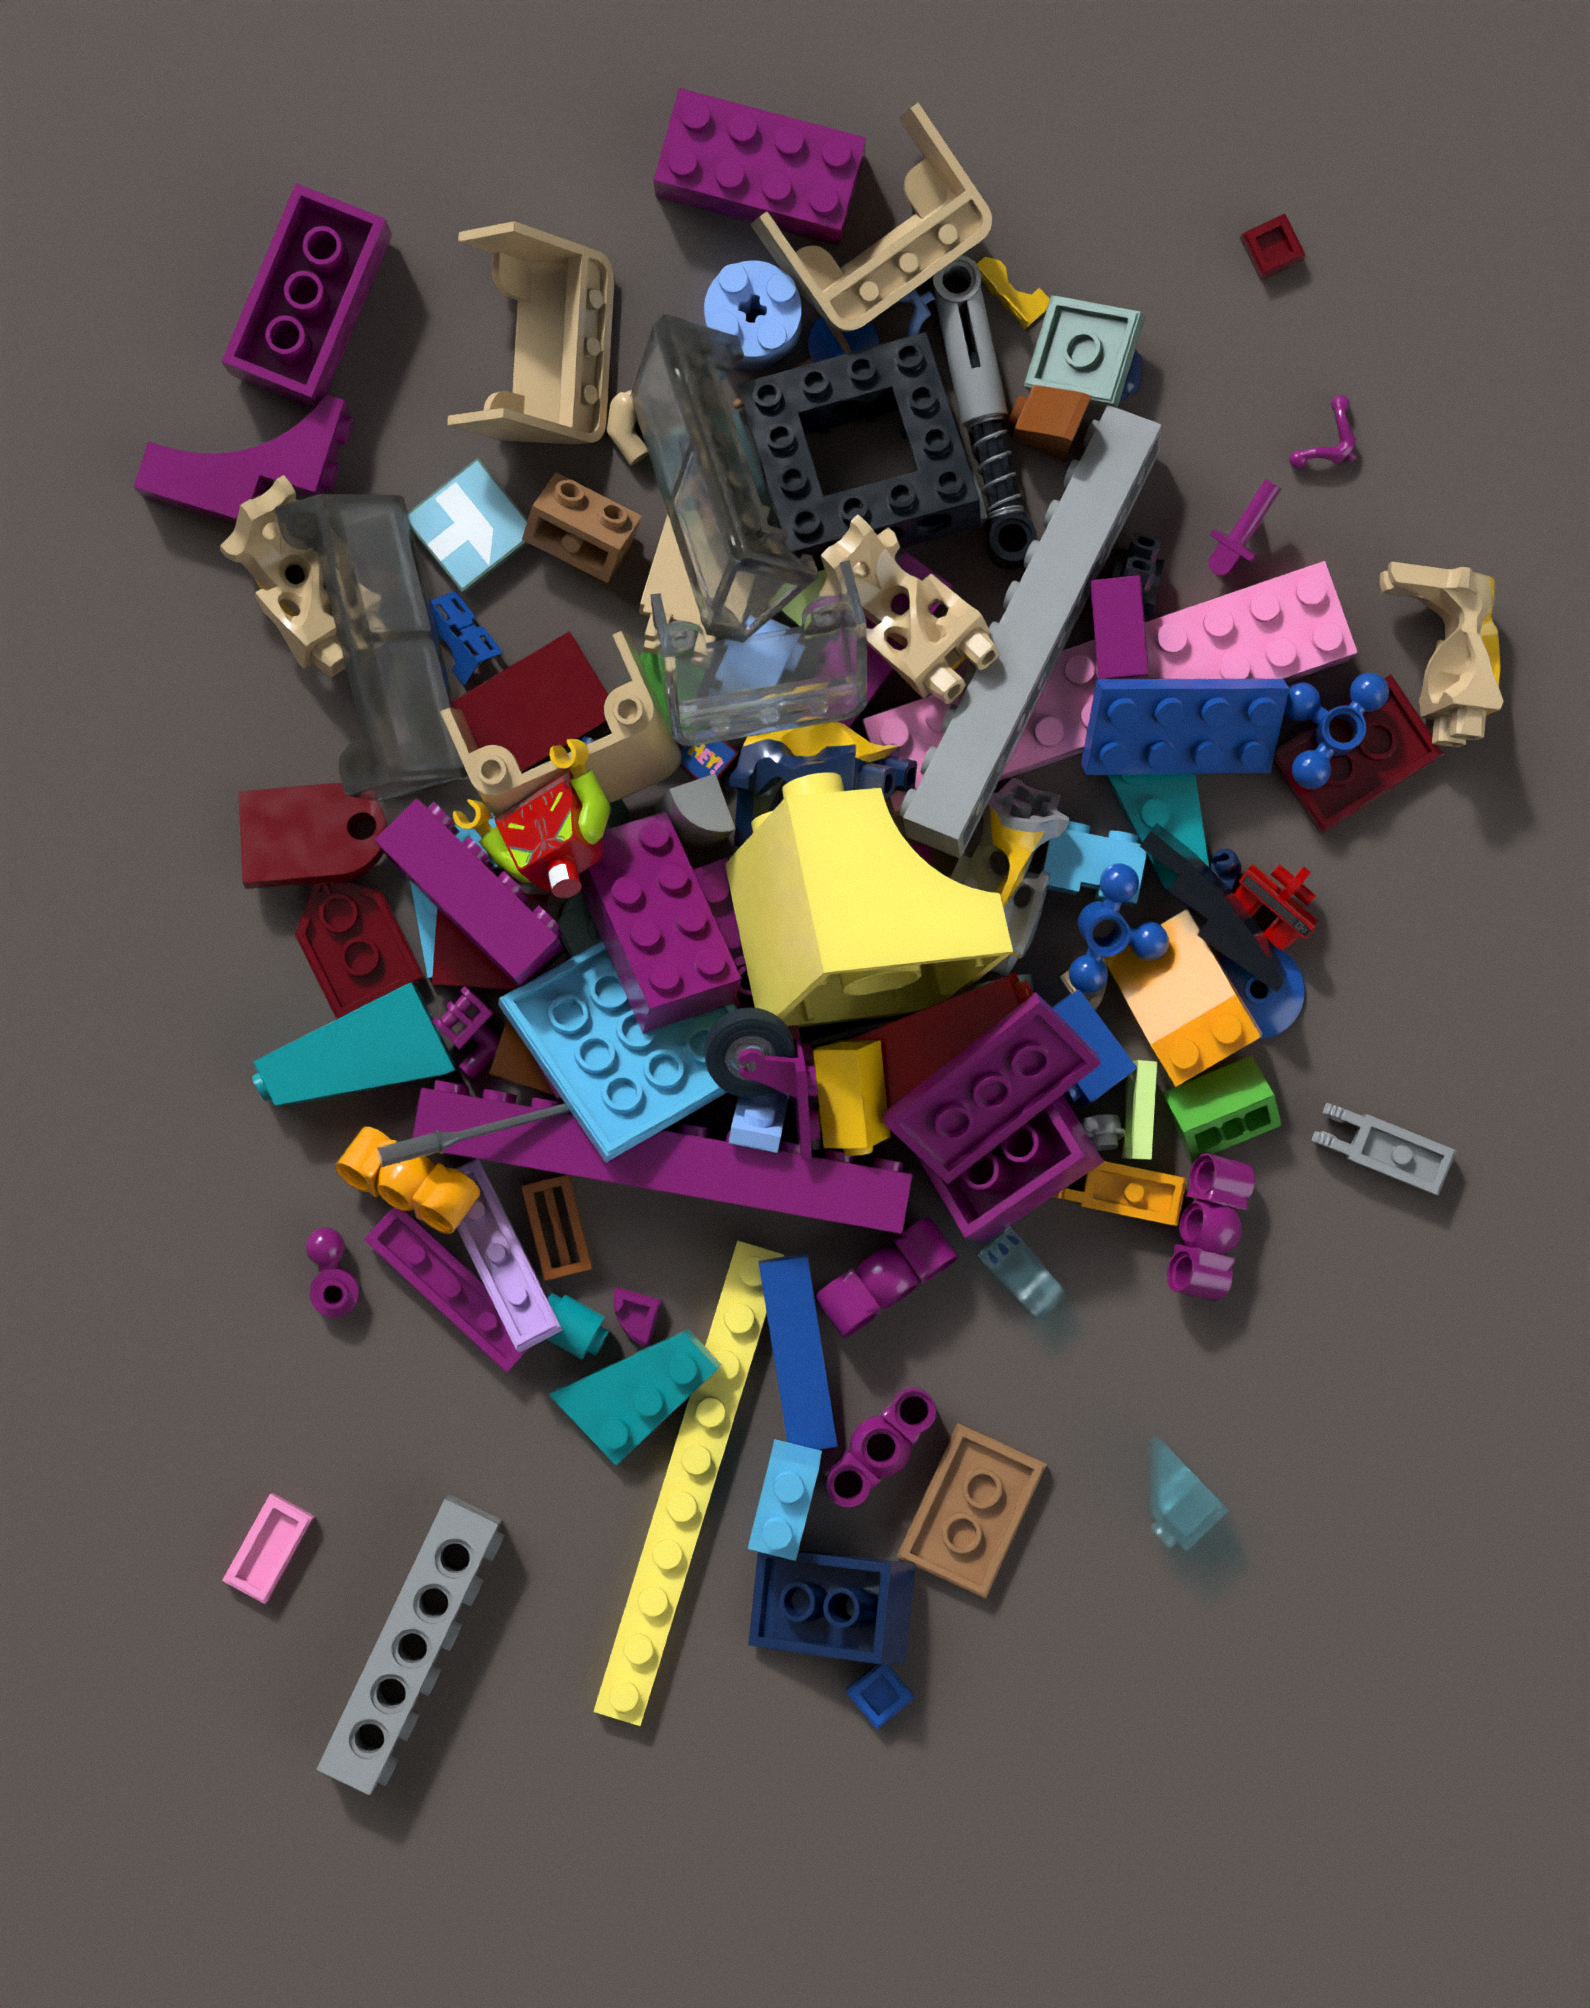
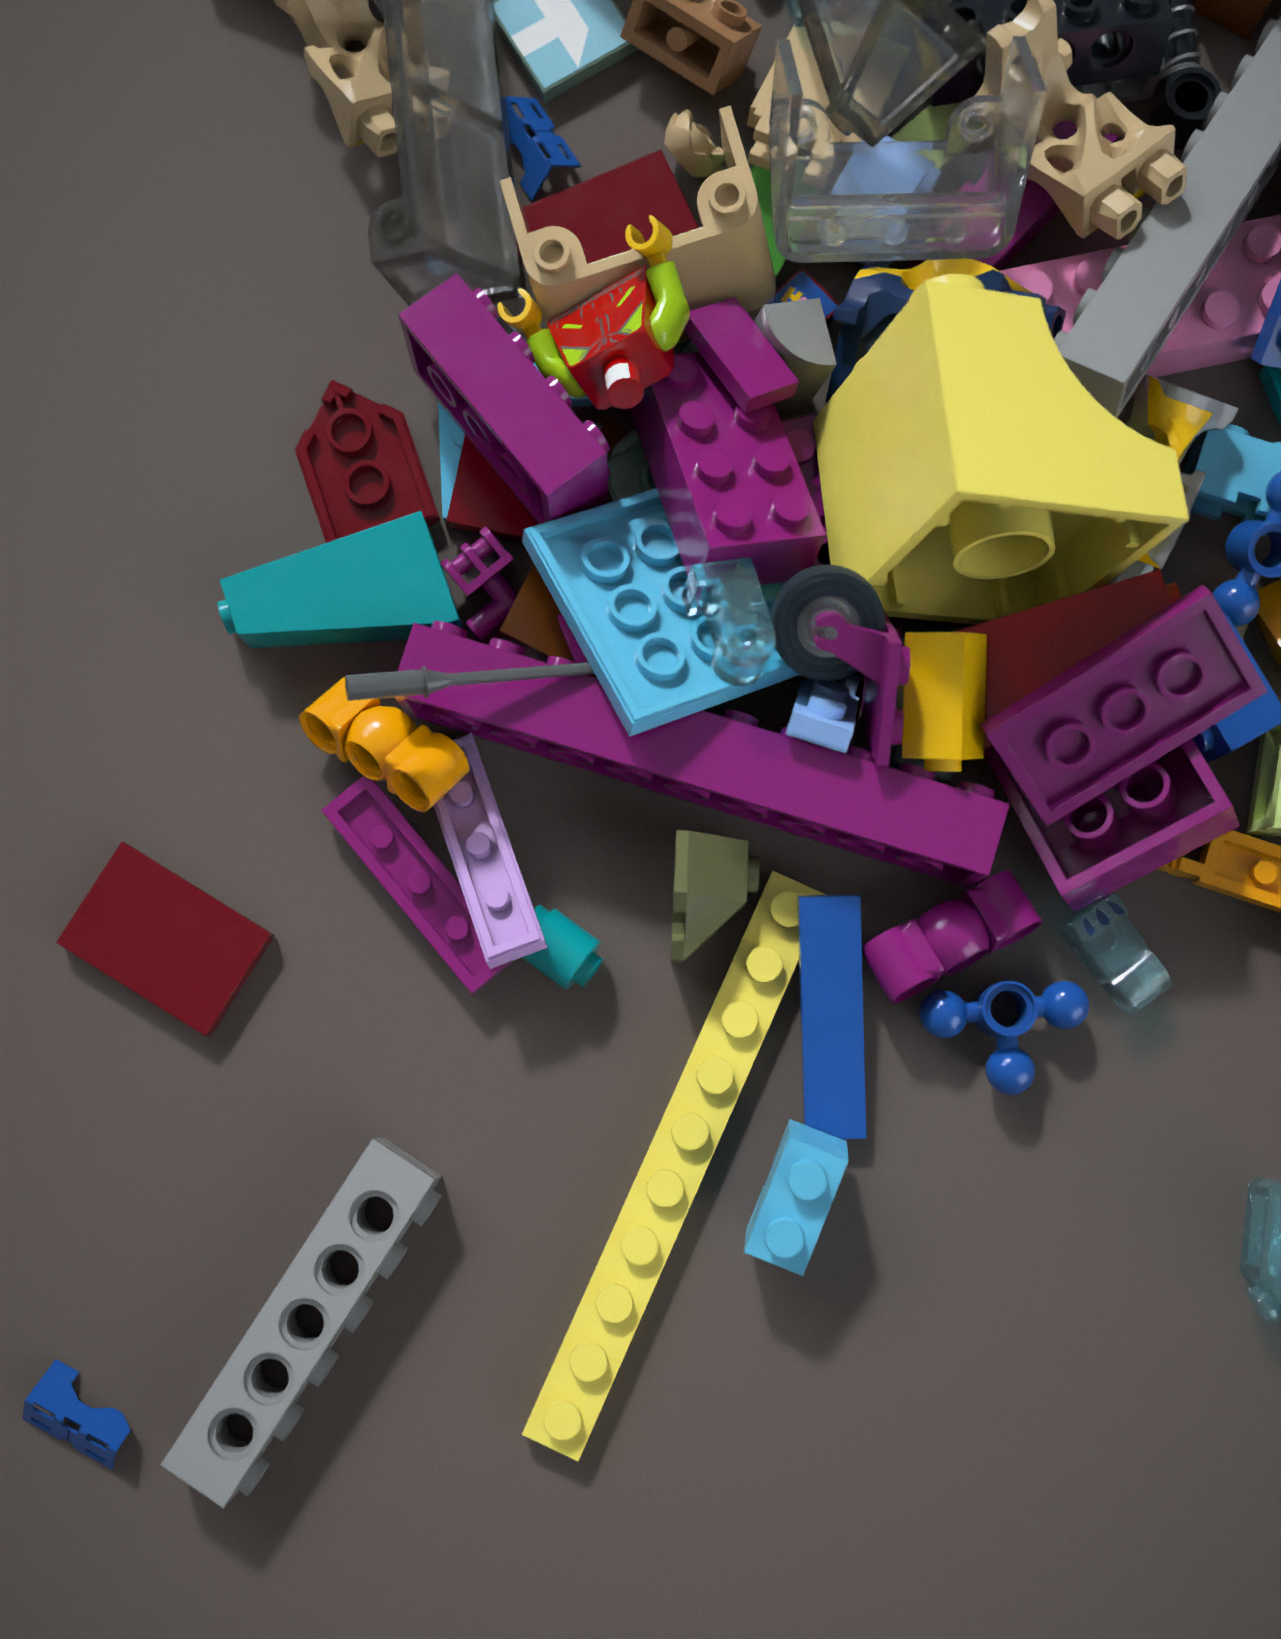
camera: 10 degrees right, 5 degrees down
bright pink tile [222,1493,315,1604] -> none
dark red tile [238,783,388,889] -> none
magenta plate [306,1227,360,1318] -> none
dark orange tile [521,1174,593,1281] -> none
teal wing [549,1329,722,1465] -> none
magenta tile [613,1287,662,1347] -> none
dark blue slope [748,1550,915,1665] -> none
magenta piece [826,1386,936,1508] -> none
blue tile [845,1664,915,1730] -> none
medium nougat tile [896,1422,1047,1599] -> none
light grey plate [1081,1115,1127,1151] -> none
none -> blue piece [22,1359,131,1470]
none -> dark red tile [56,841,275,1037]
none -> tan plate [664,110,725,178]
none -> olive slope [671,830,759,963]
none -> clear light blue leg [681,558,776,686]
none -> magenta tile [683,297,799,413]
none -> blue piece [919,981,1089,1095]

